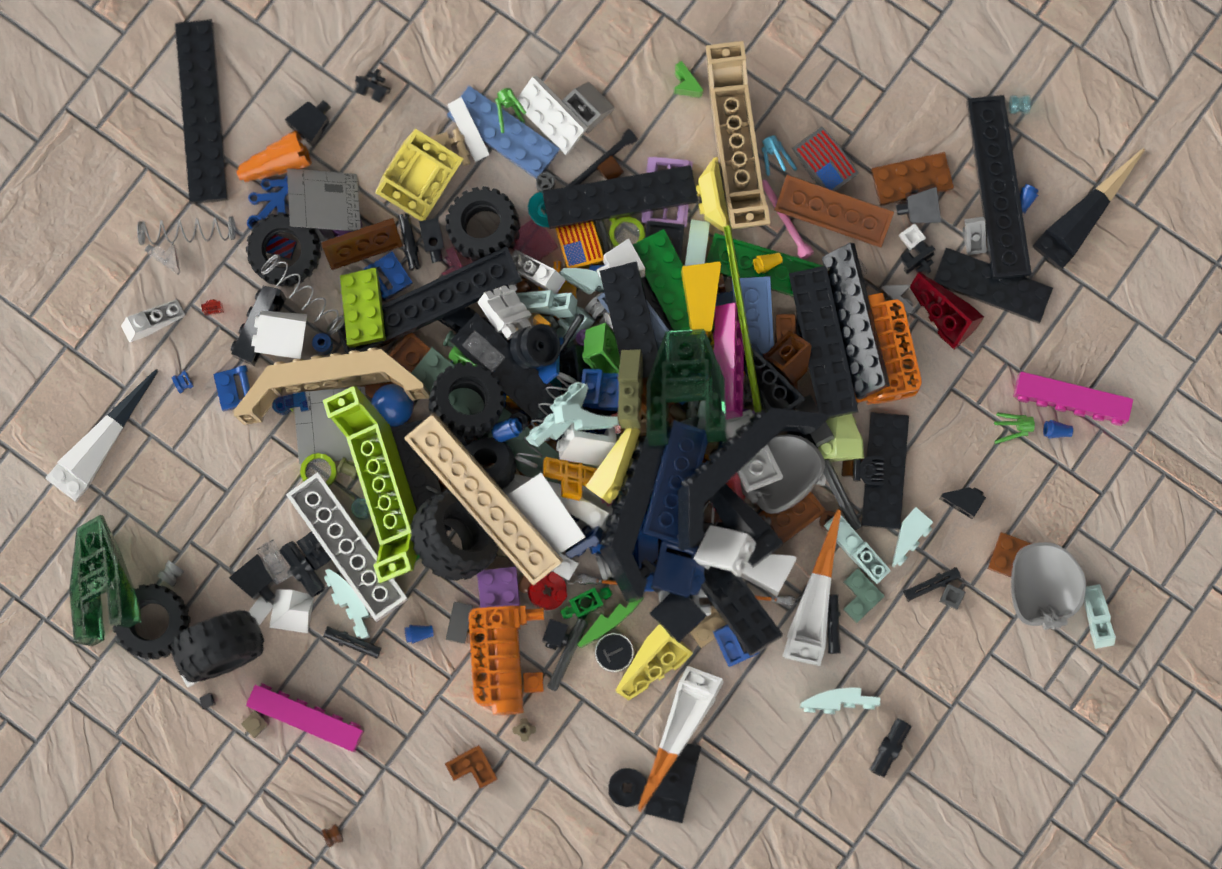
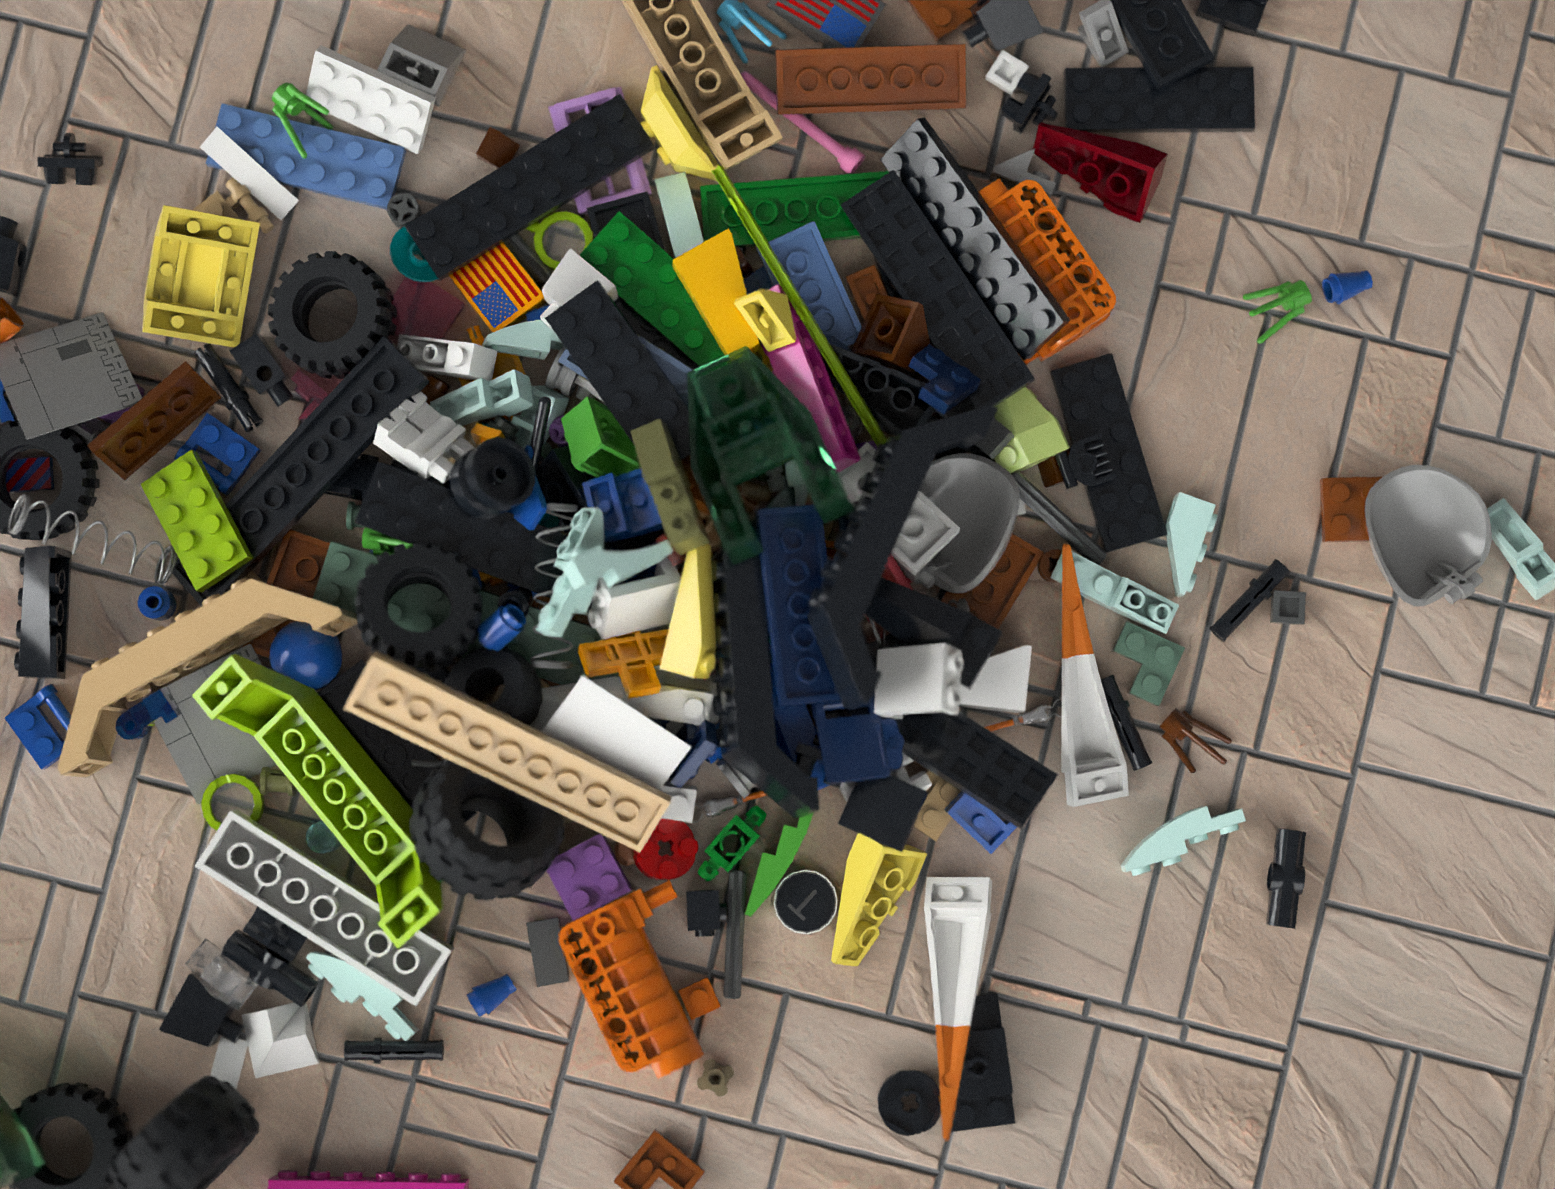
camera: 25 degrees left, 5 degrees up
light grey wheel [157,560,184,587] -> none
white slope [251,311,308,359] -> none
clear slope [462,331,505,372] -> none
black piece [566,128,638,187] -> none
yellow cone [753,252,783,274] -> none
black slope [939,487,986,519] -> none
dark pink brick [1013,372,1134,426] -> none
none -> light yellow slope [734,289,796,352]
none -> dark blue plate [909,344,981,415]
none -> reddish brown plant [1159,708,1232,773]

